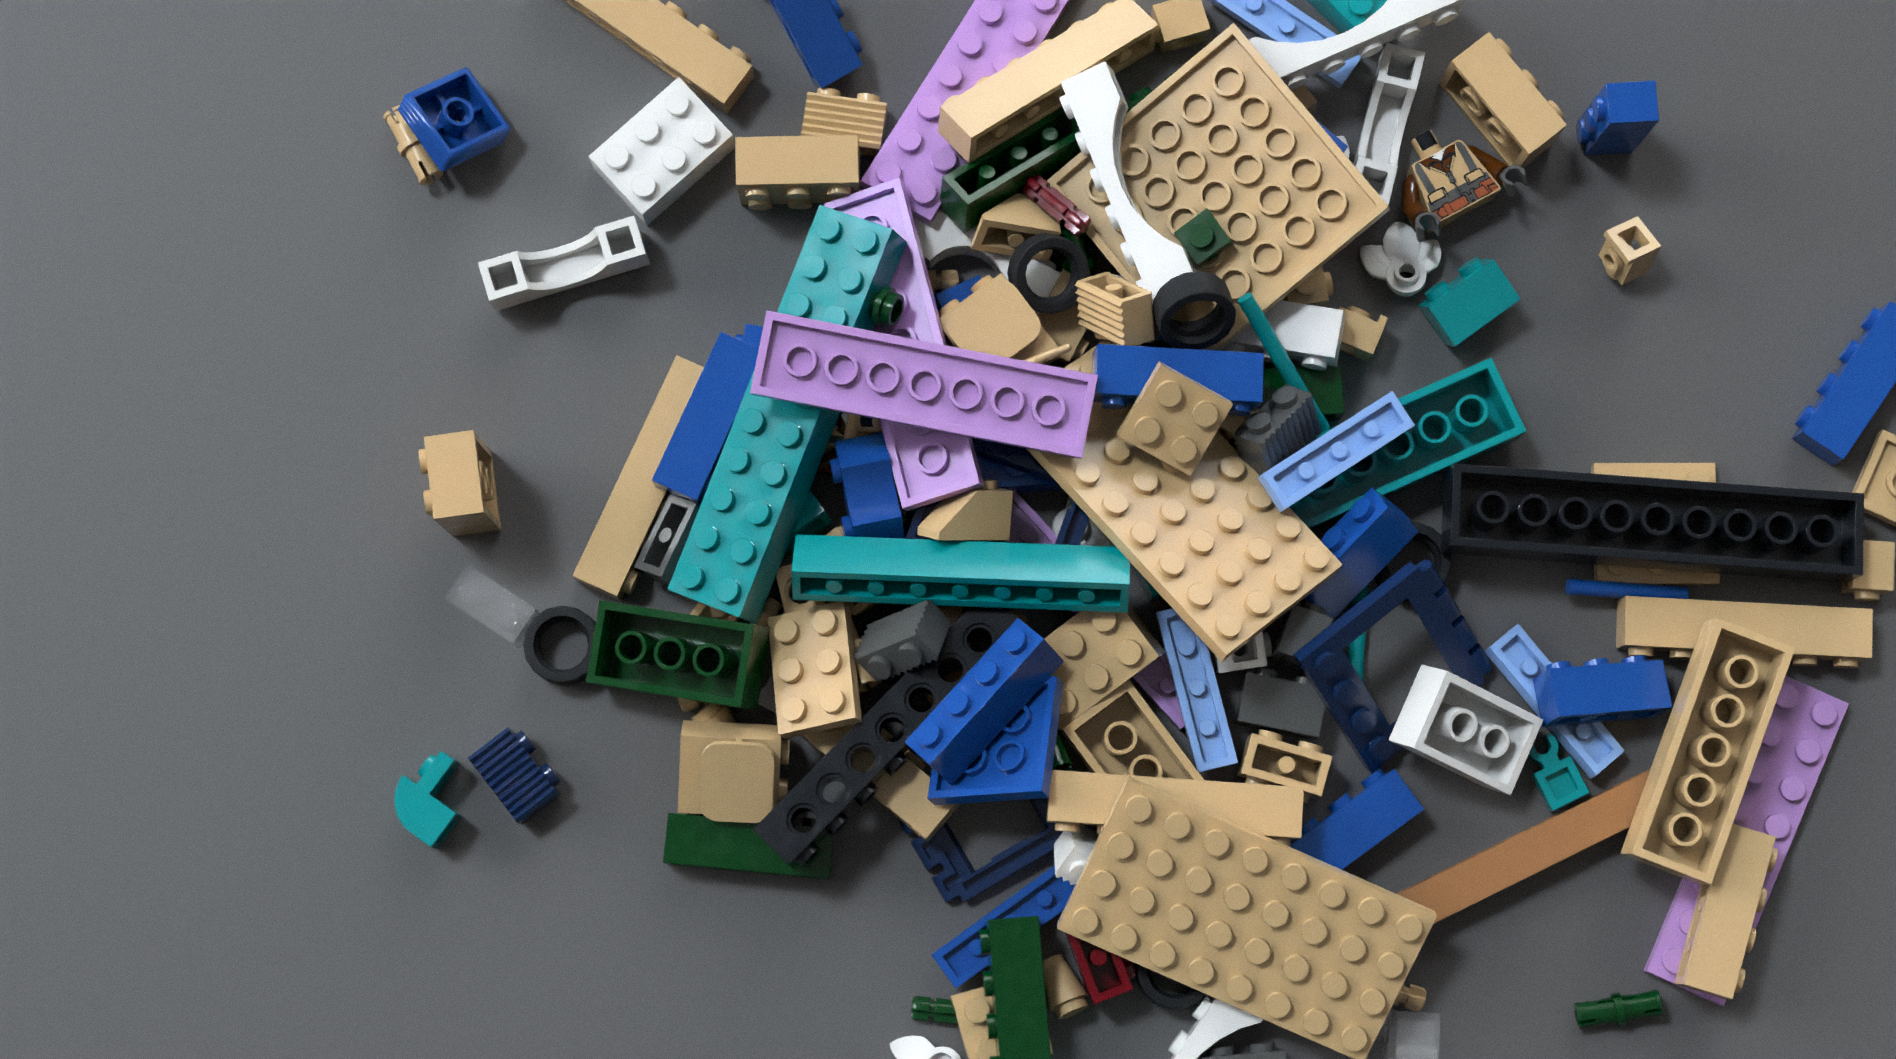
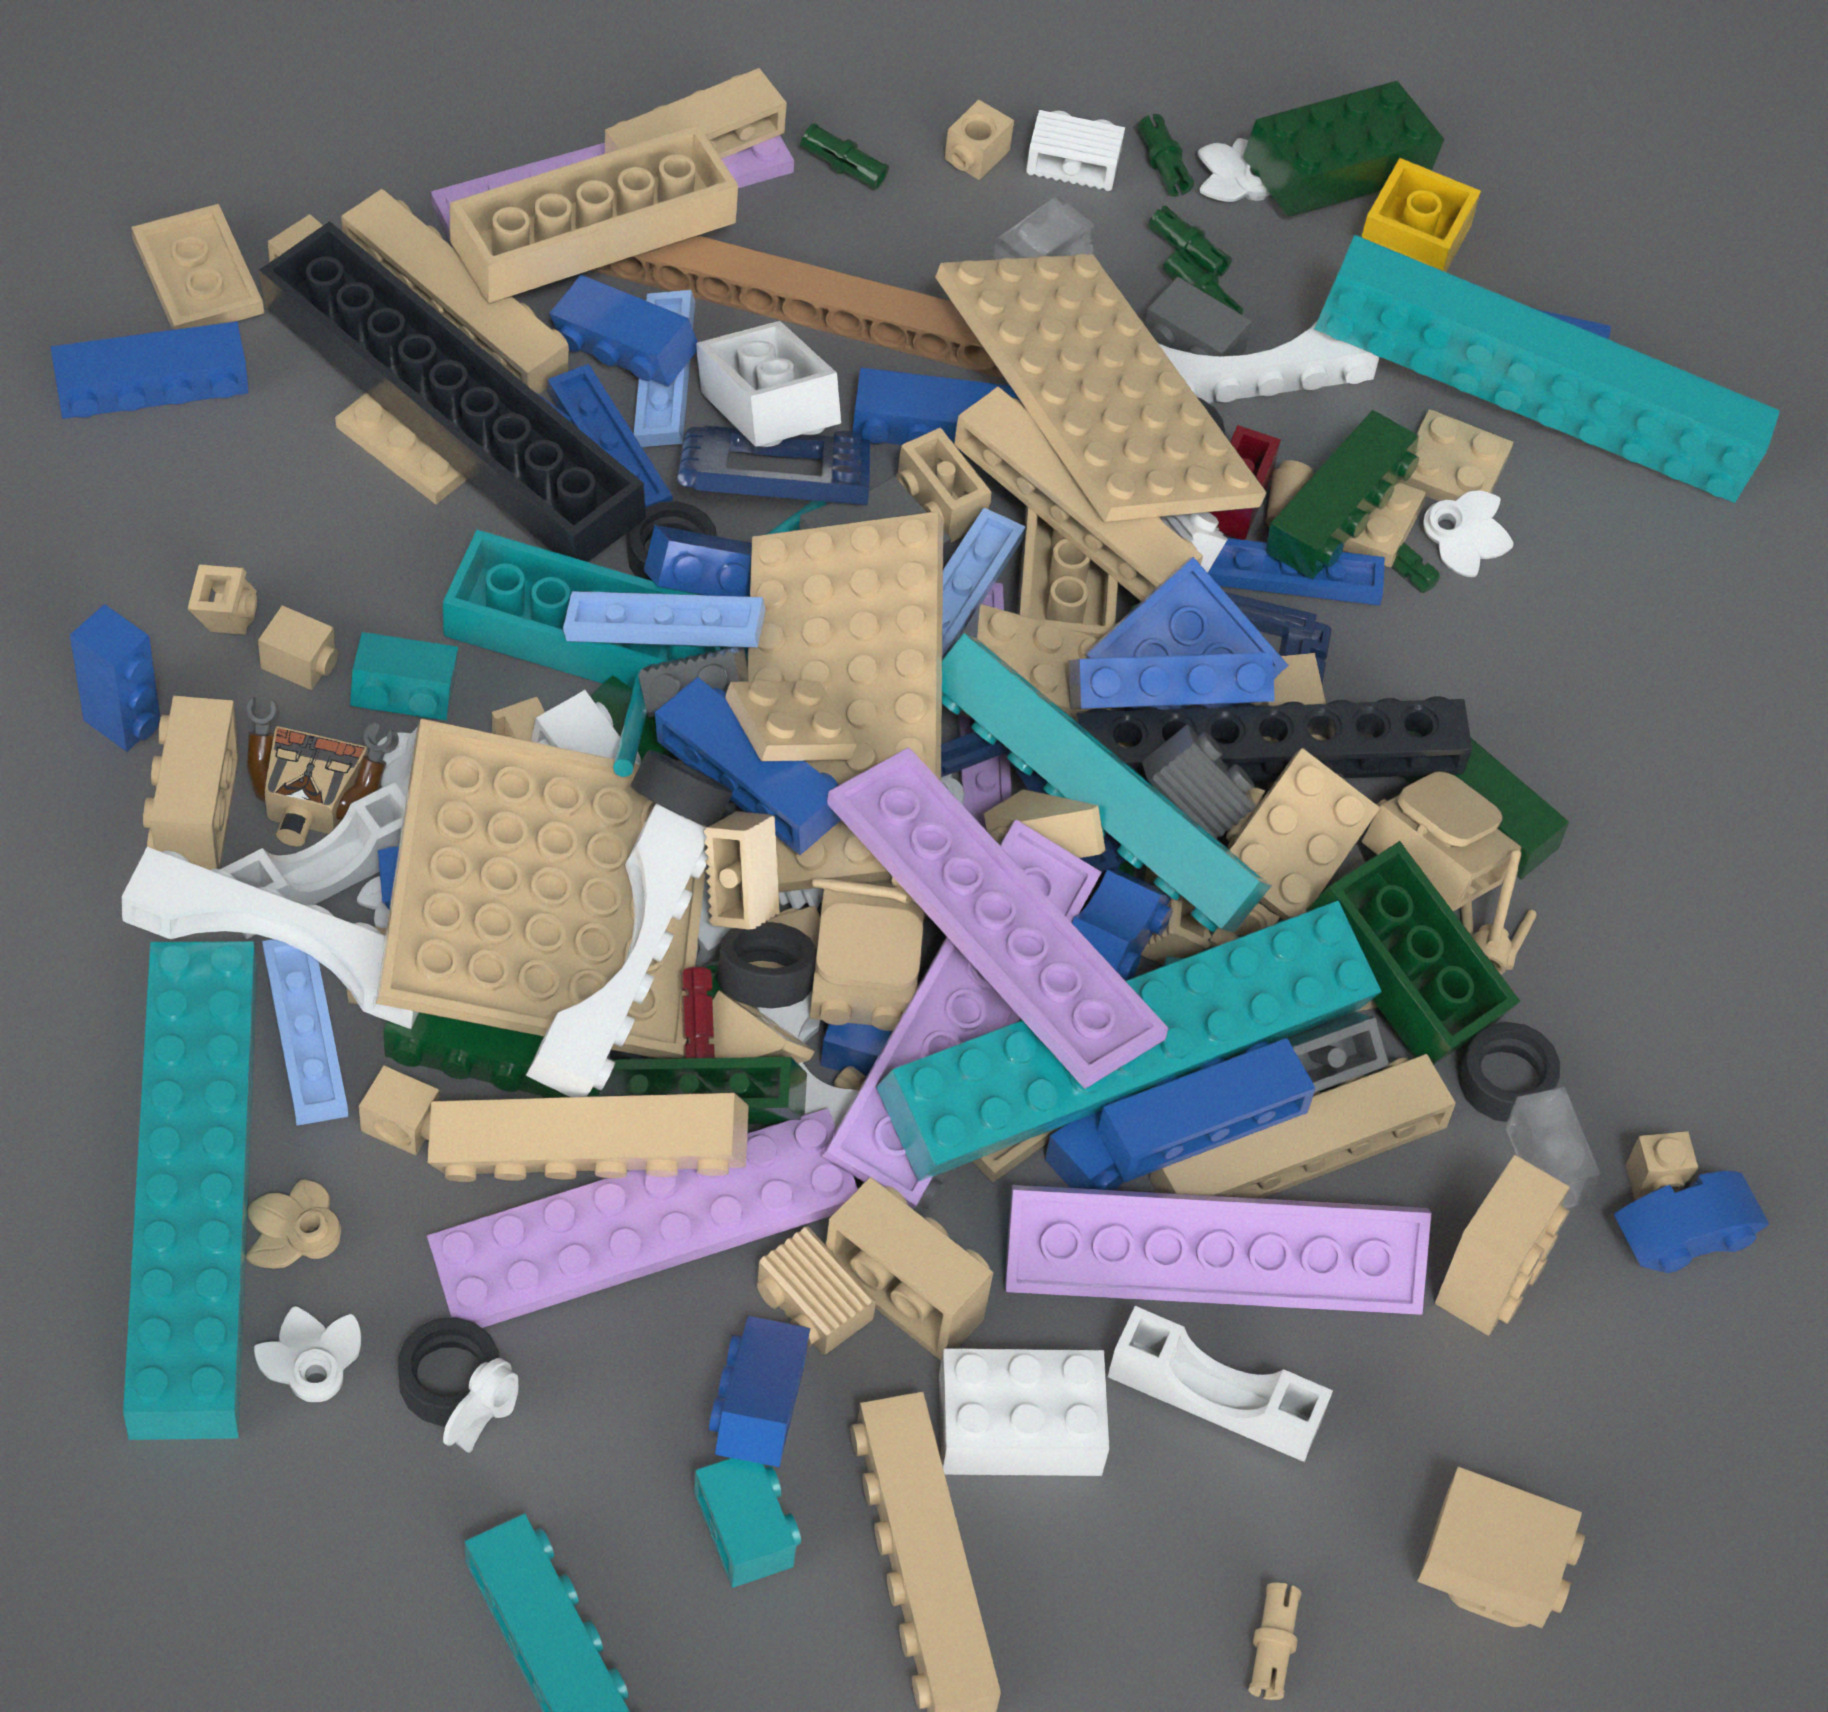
camera: 145 degrees left, 25 degrees down
teal brick [394,751,462,849] -> none
blue brick [398,67,511,171] -> none
dark blue brick [468,727,561,825] -> none
dark green plate [869,286,904,328] -> none
dark green plate [1174,208,1233,268] -> none
teal plate [1528,733,1590,812] -> none
none -> tan brick [258,605,338,690]
none -> blue plate [547,364,673,508]
none -> lavender plate [1004,1185,1431,1315]
none -> tan brick [1418,1467,1585,1628]
none -> tan plant [1461,849,1537,975]
none -> blue brick [1614,1171,1770,1273]
none -> tan brick [1625,1131,1698,1201]

